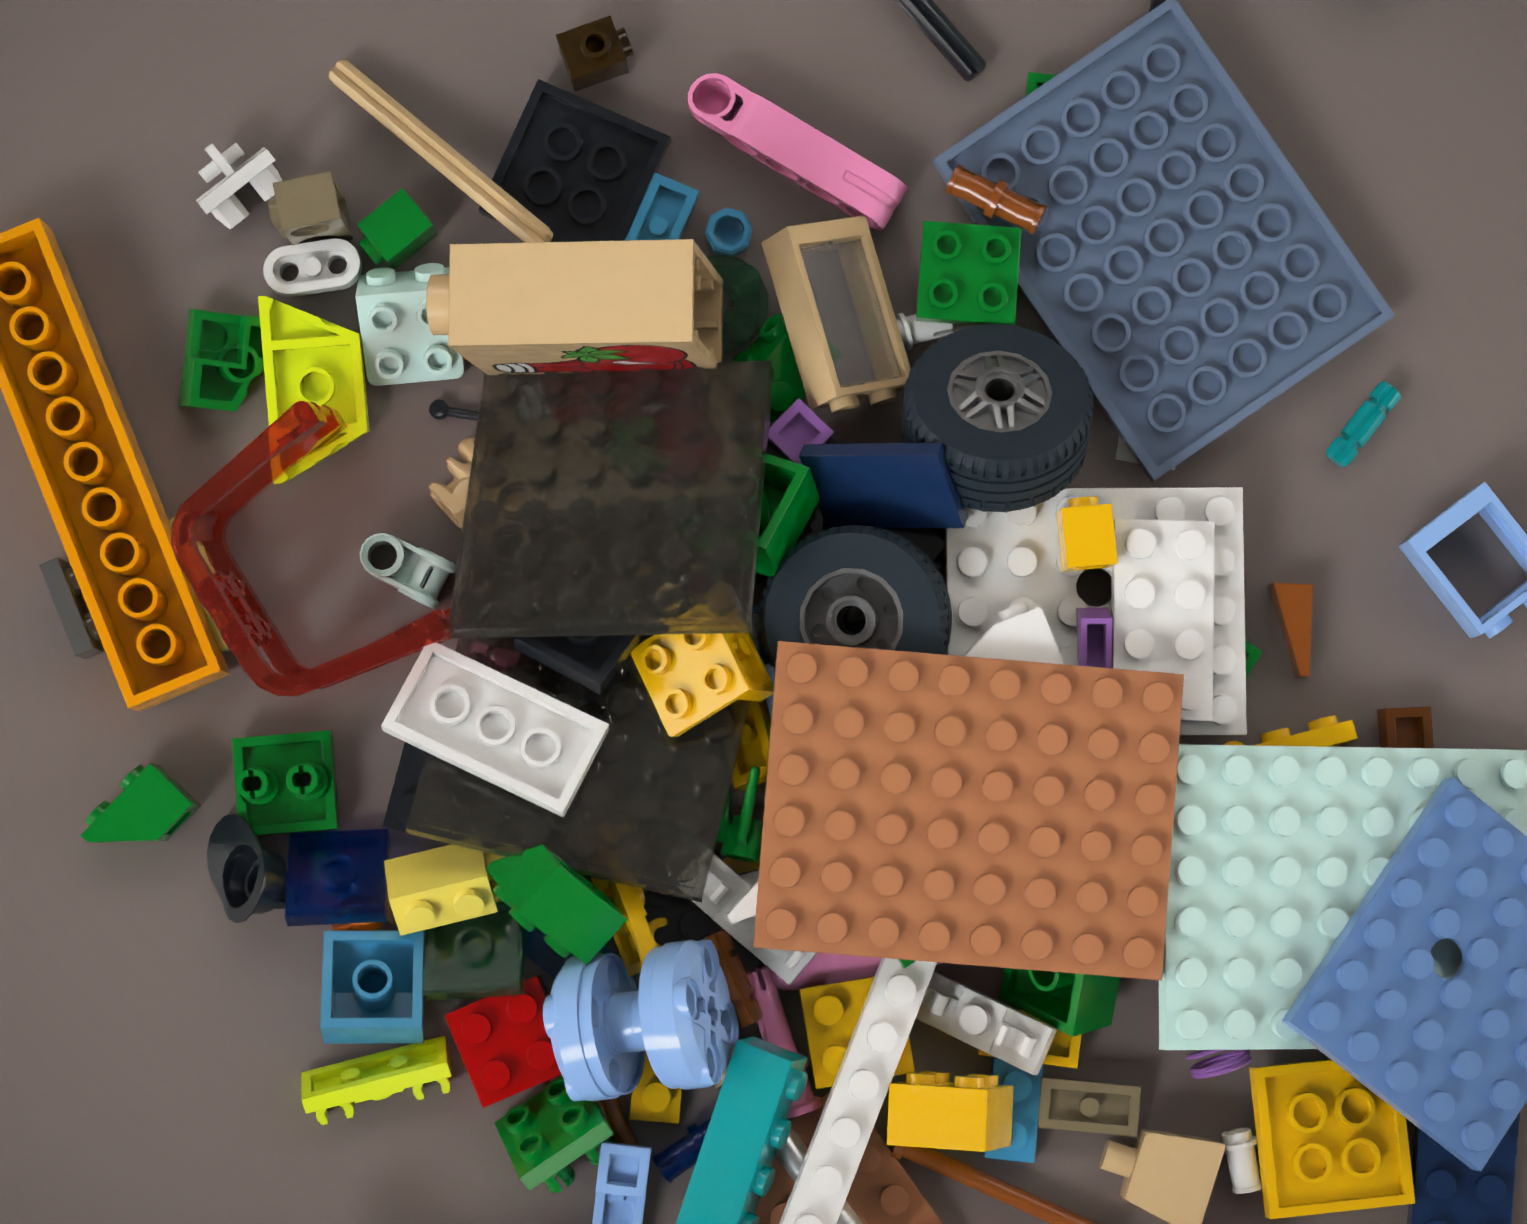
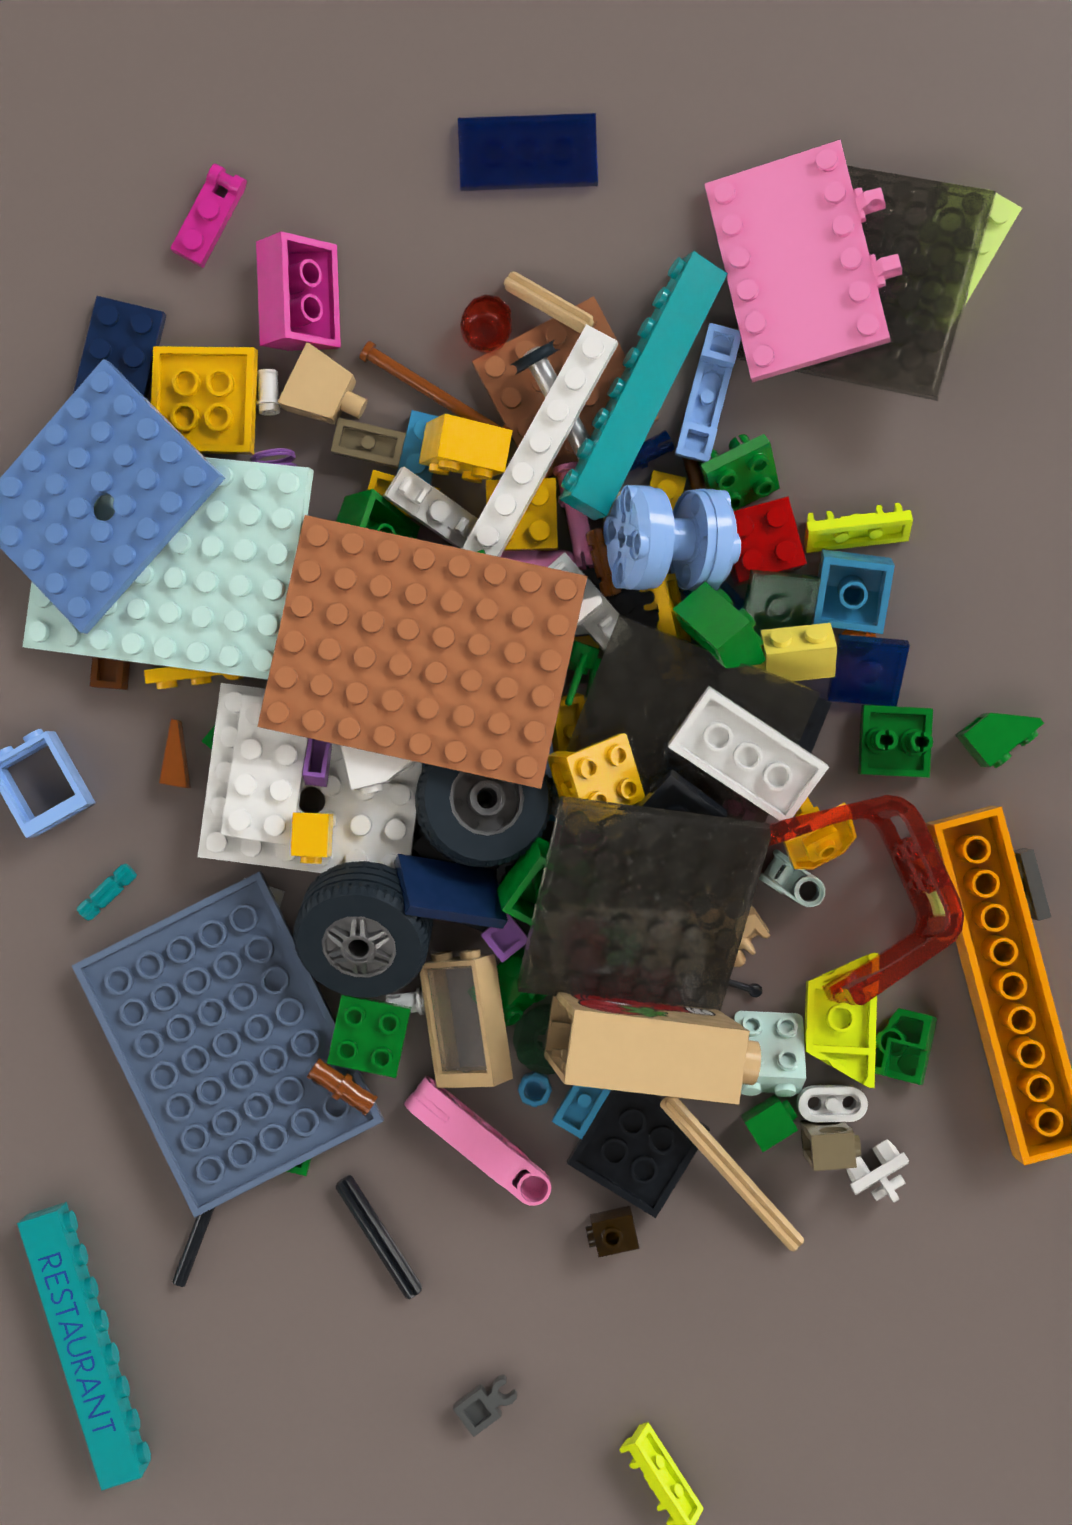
camera: 175 degrees left, 5 degrees up
black piece [207,814,290,923] -> none
none -> yellow piece [781,797,857,870]

